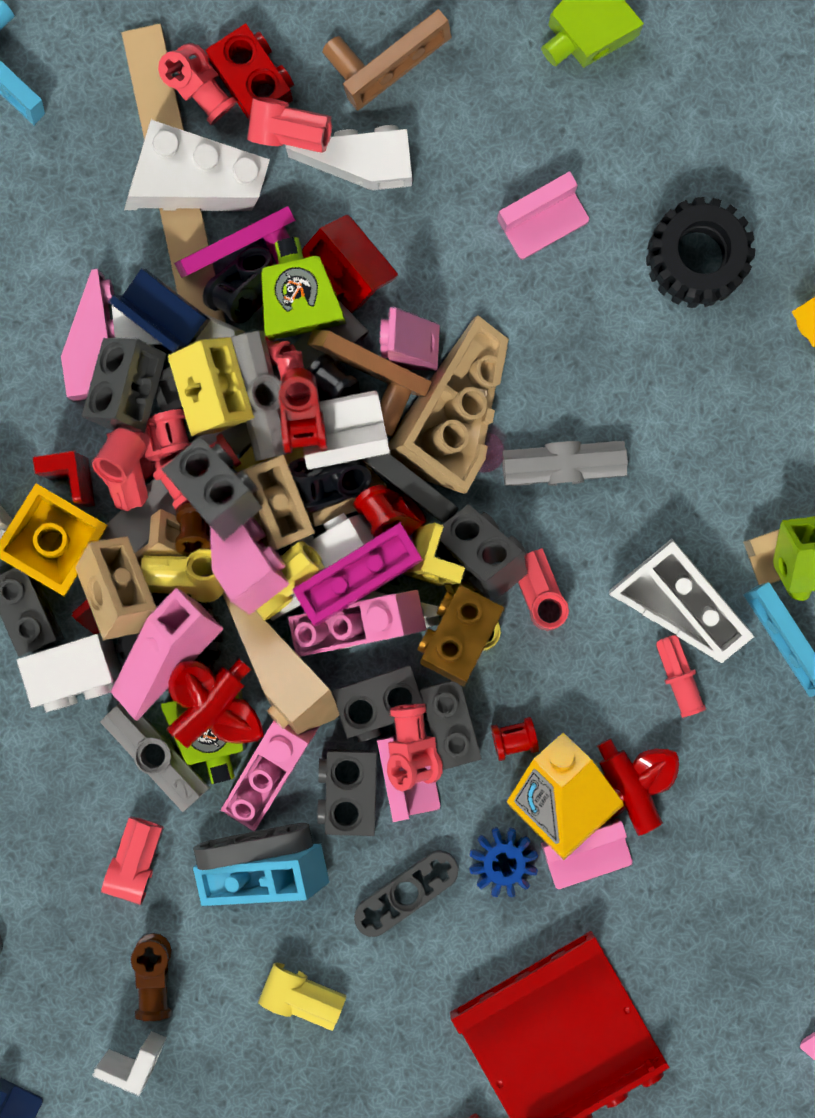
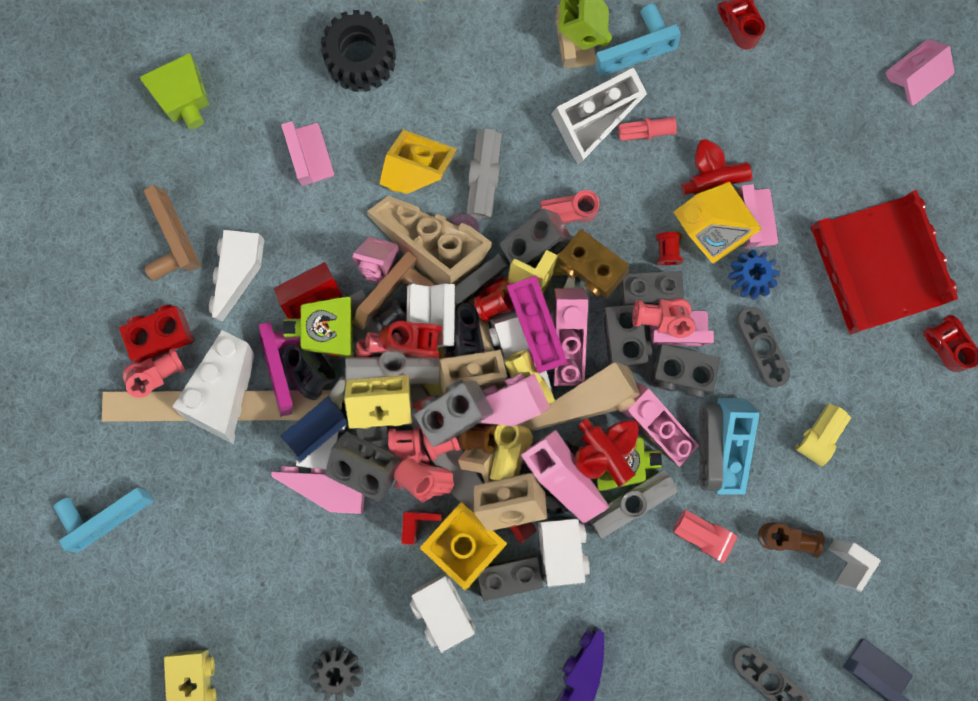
camera: 85 degrees left, 5 degrees down
coral piece [247,97,332,153] -> none
none -> yellow slope [379,129,457,194]

